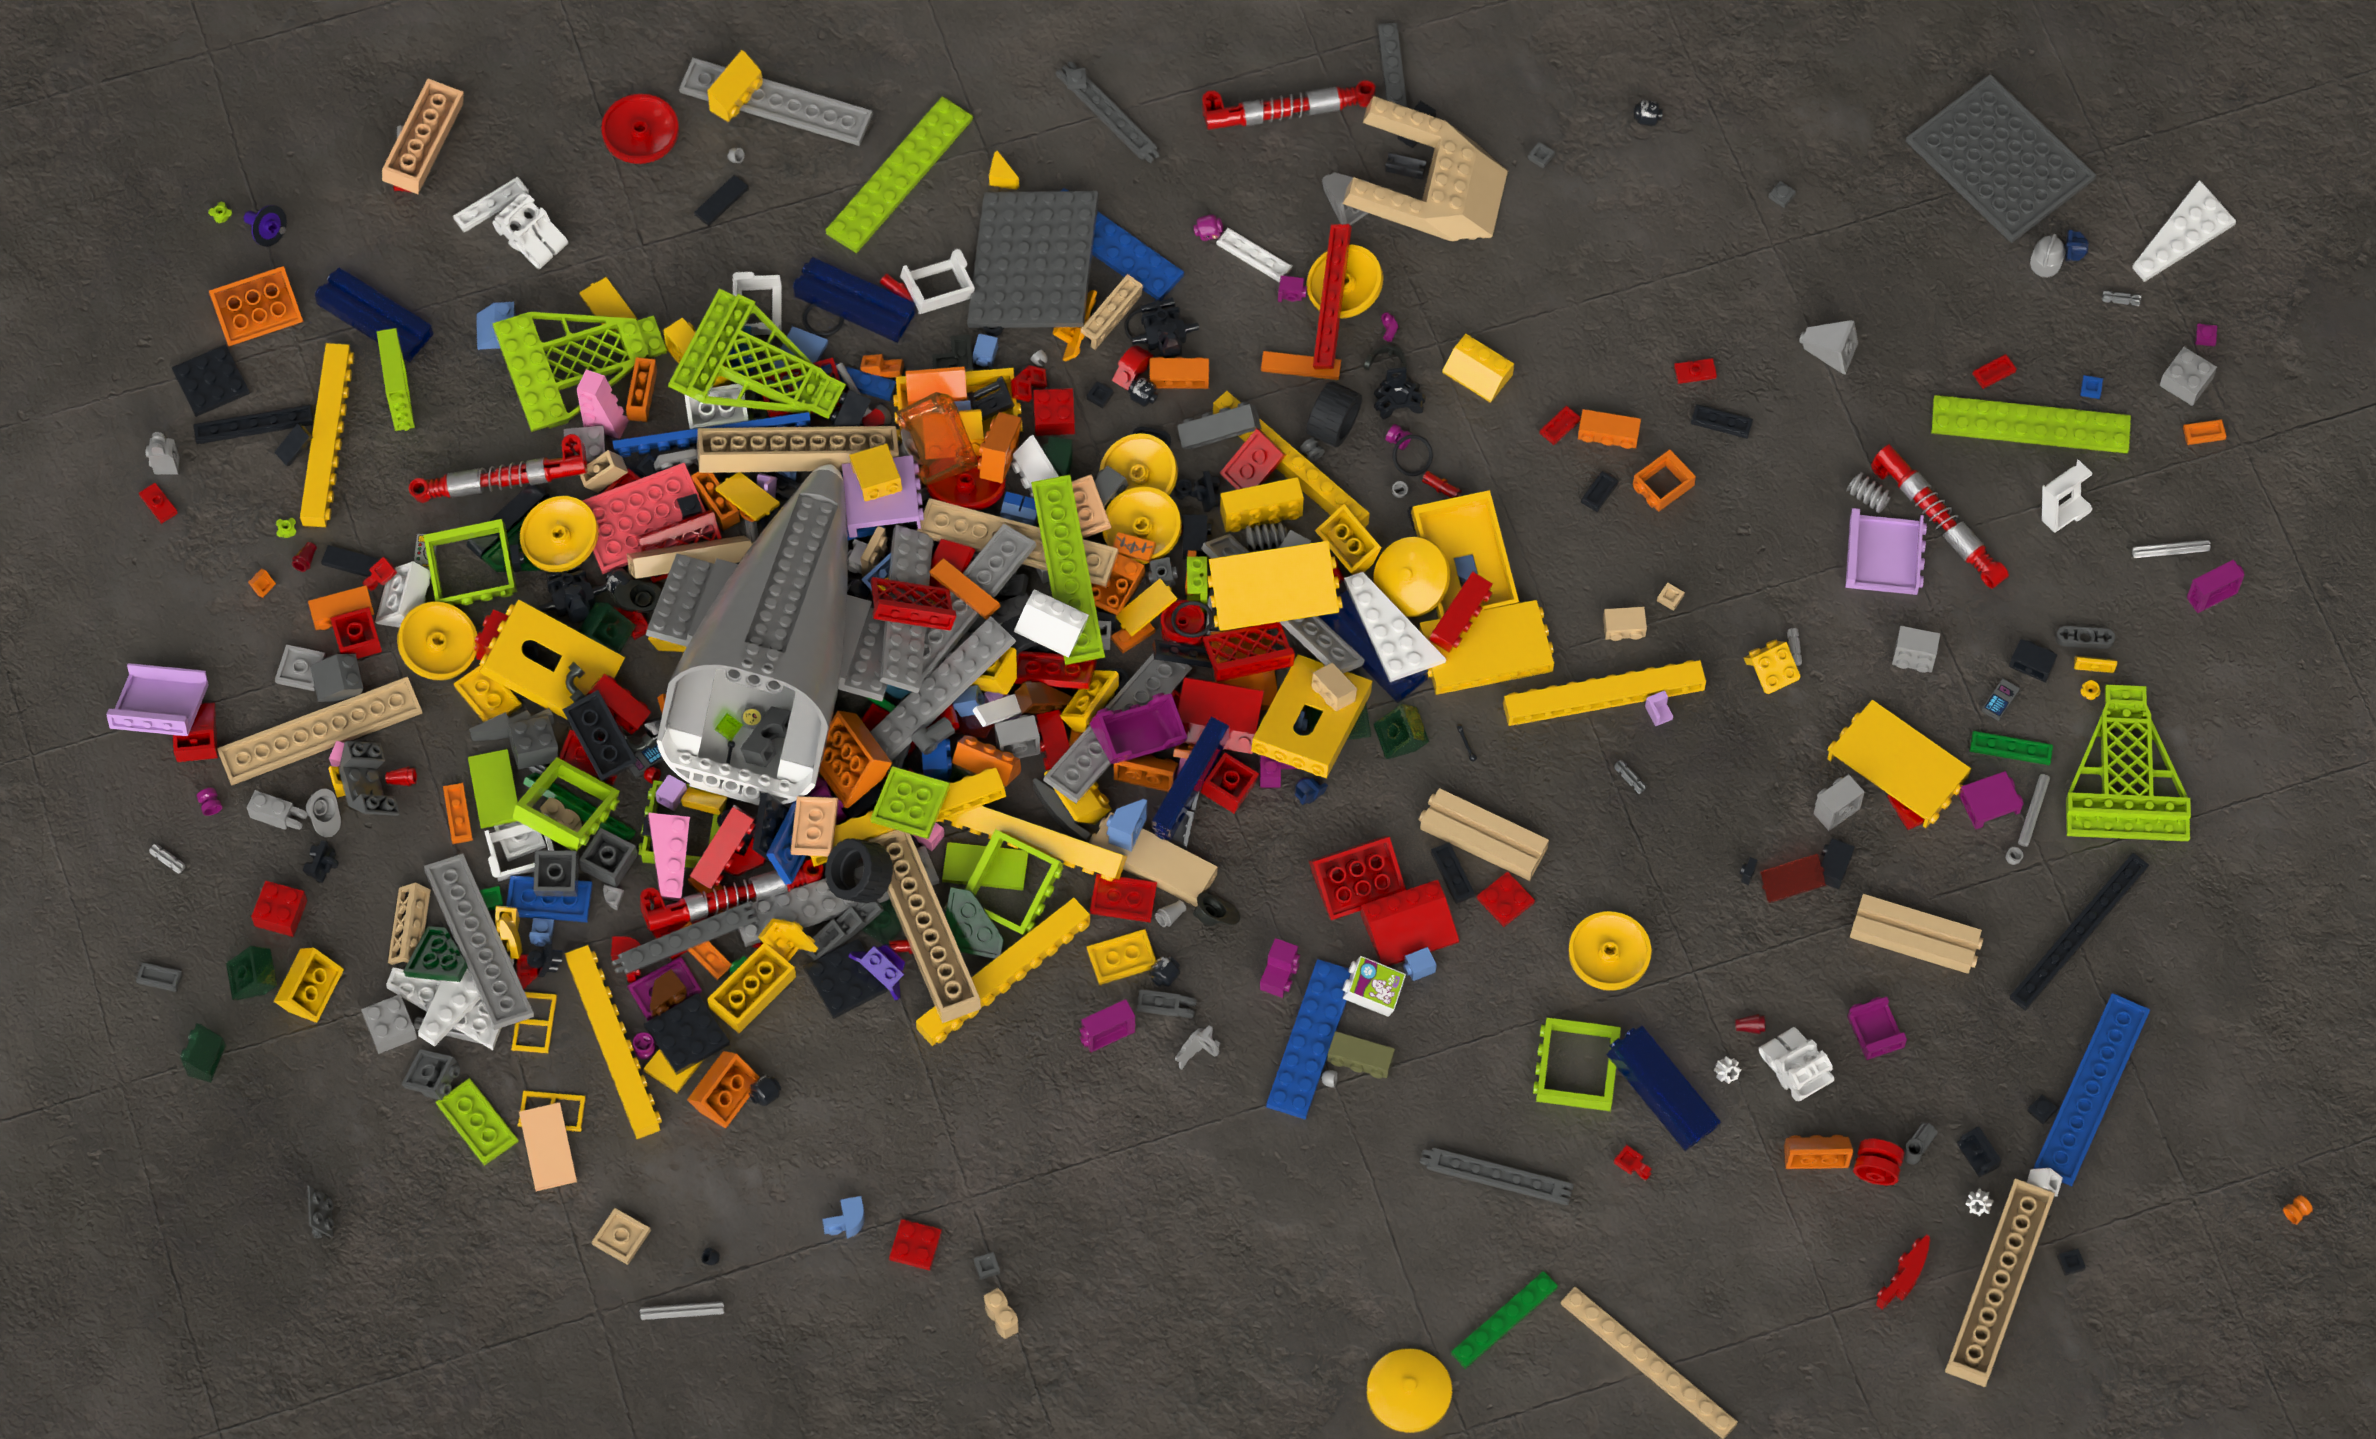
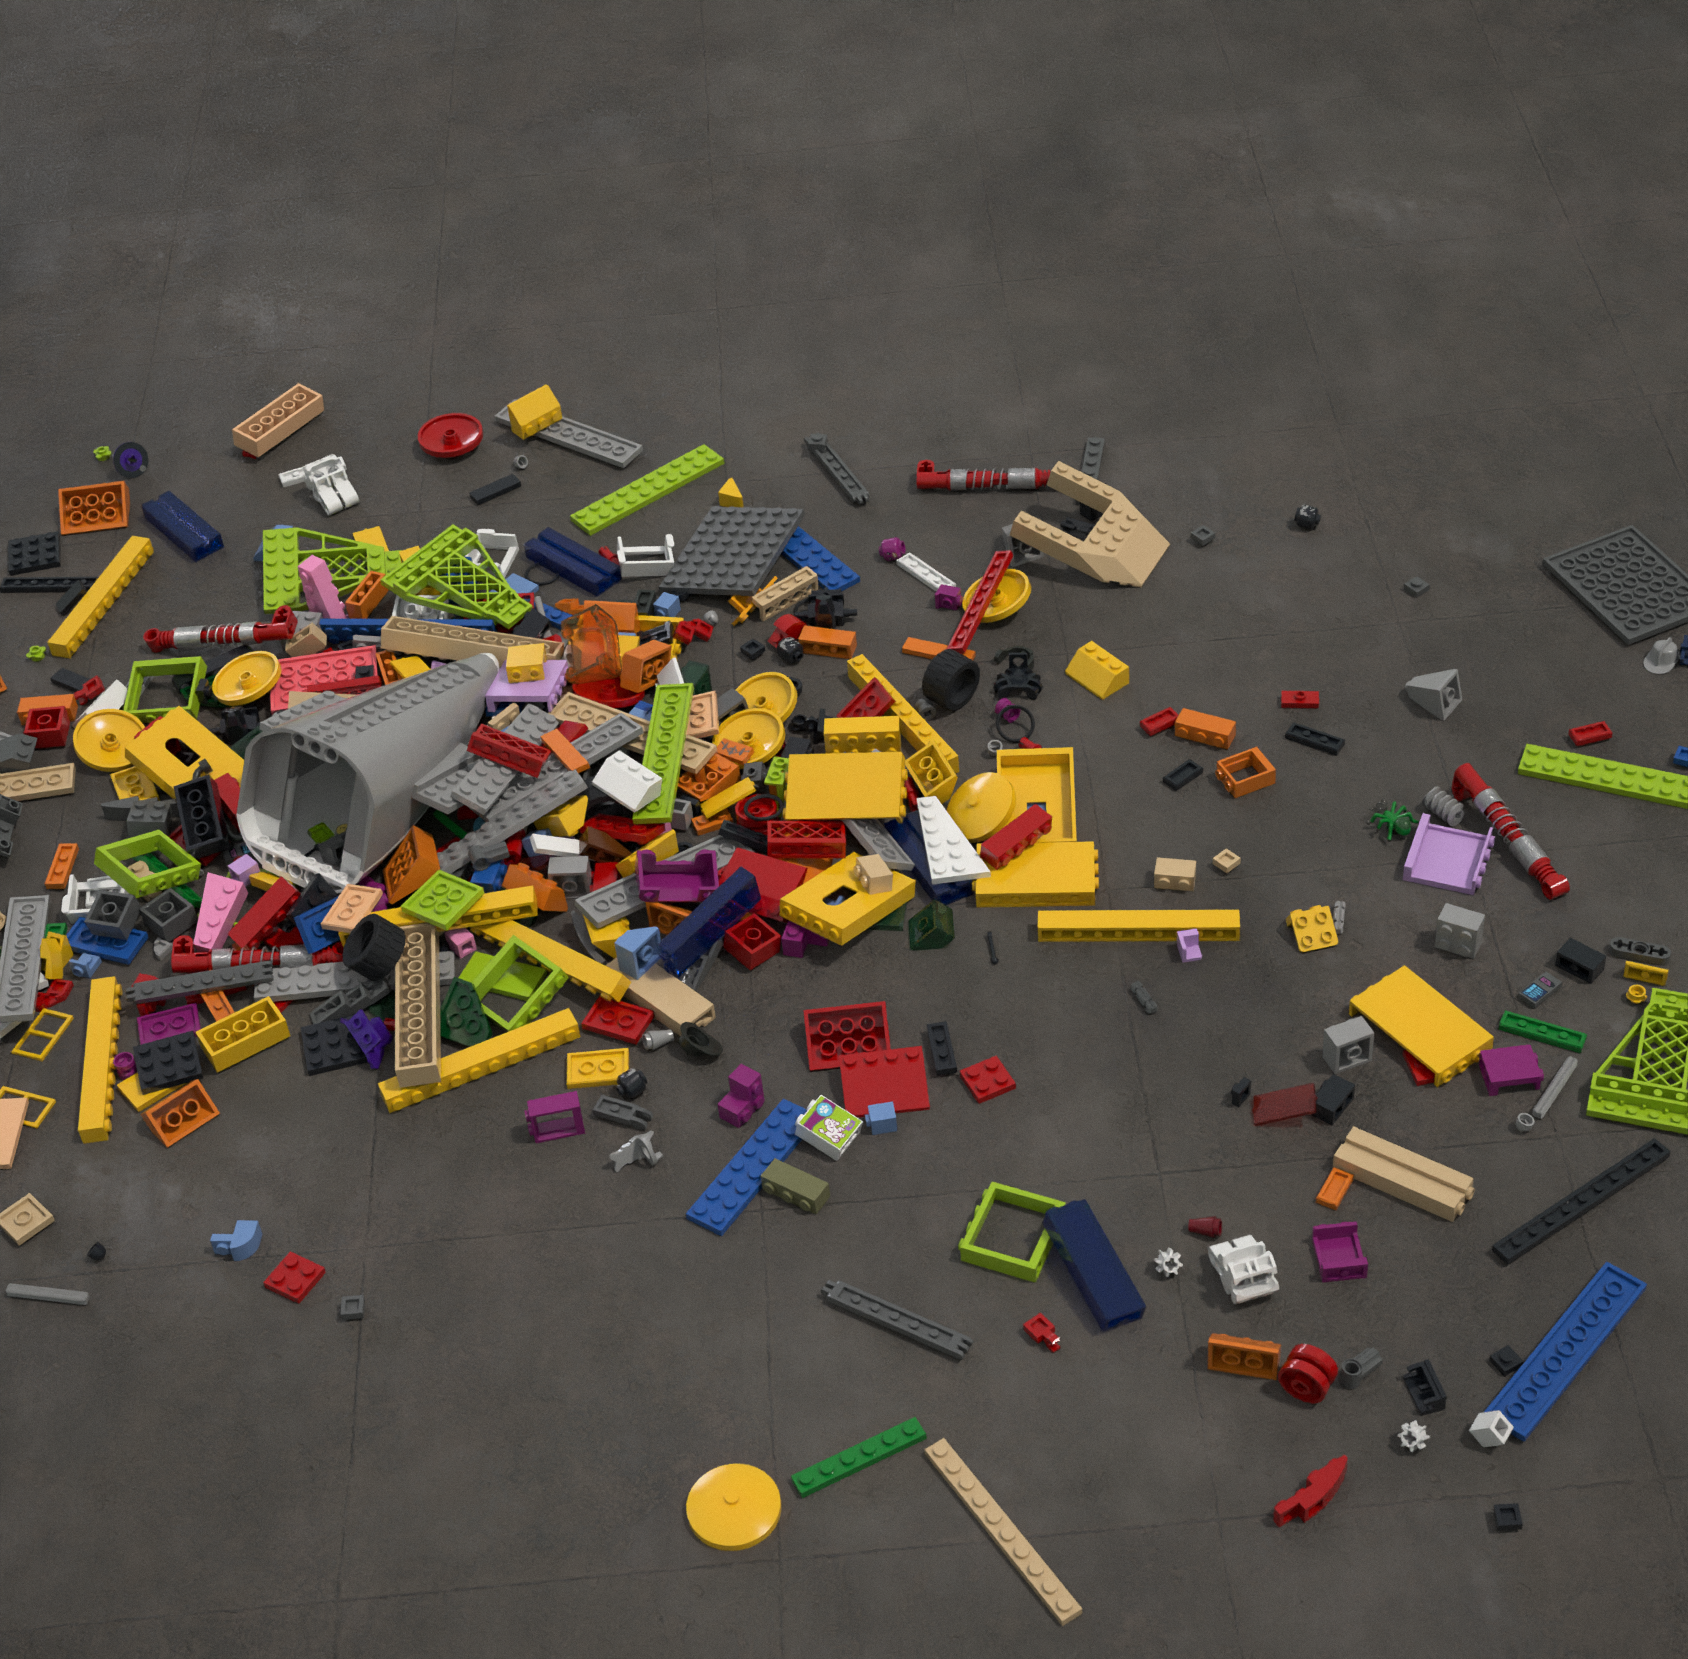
camera: 20 degrees right, 20 degrees down
dark red cone [292,542,317,572] -> none
lime window [377,328,415,431] -> none
red cone [385,766,417,786] -> none
lime tile [468,749,518,829] -> none
black hips [526,943,562,977] -> none
reddish brown slope [650,969,687,1018] -> none
black head [749,1075,781,1106] -> none
yellow bracket [758,918,818,962] -> none
tan brick [984,1289,1018,1339] -> none
red brick [1033,388,1075,436] -> none
dark grey brick [1177,402,1261,450] -> none
dark blue piece [1295,777,1328,805] -> none
light grey hinge [1322,1070,1337,1087] -> none
magenta arm [1381,312,1398,342] -> none
tan brick [1419,788,1549,881] -> none
yellow dish [1568,912,1651,990] -> none
tan brick [1945,1179,2055,1387] -> none
white piece [2042,459,2092,533] -> none
none -> orange tile [1316,1167,1354,1210]
none -> animal [1366,799,1419,842]

